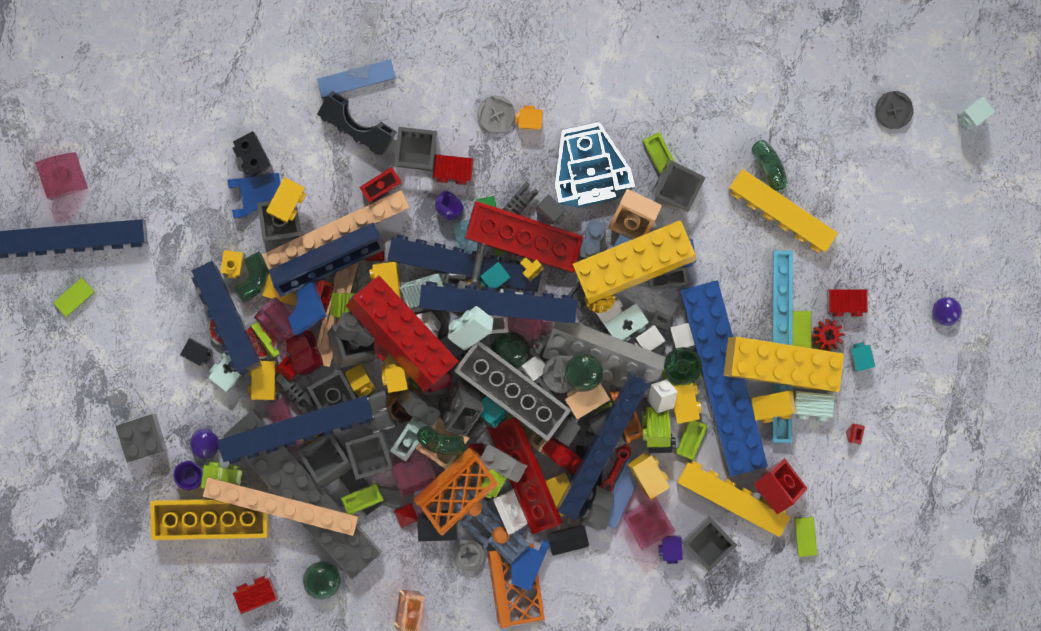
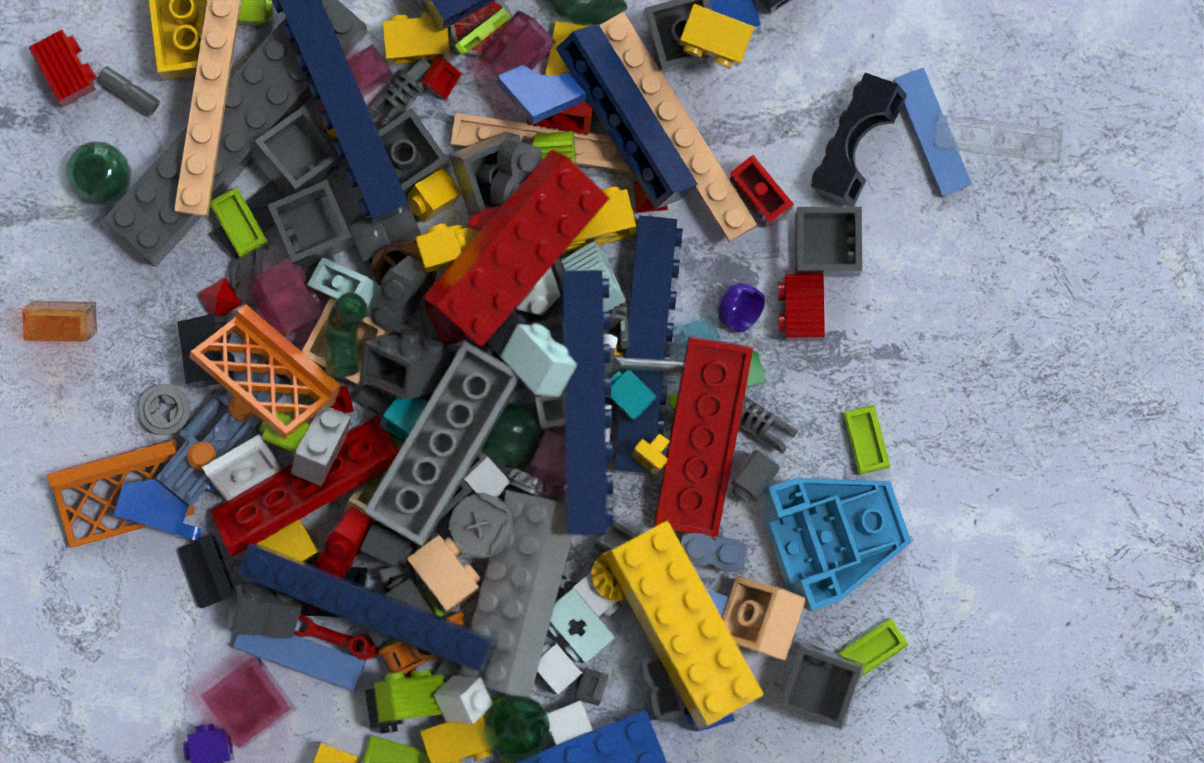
camera: 80 degrees right, 5 degrees down
dark red brick [286,330,323,376] -> none
light grey tile [477,95,515,134] -> none
light orange brick [515,105,543,131] -> none
clear green cylinder [565,353,603,392] -> none
yellow brick [627,452,670,500] -> none
none -> dark grey piece [97,66,160,116]
none -> lime tile [843,405,891,475]

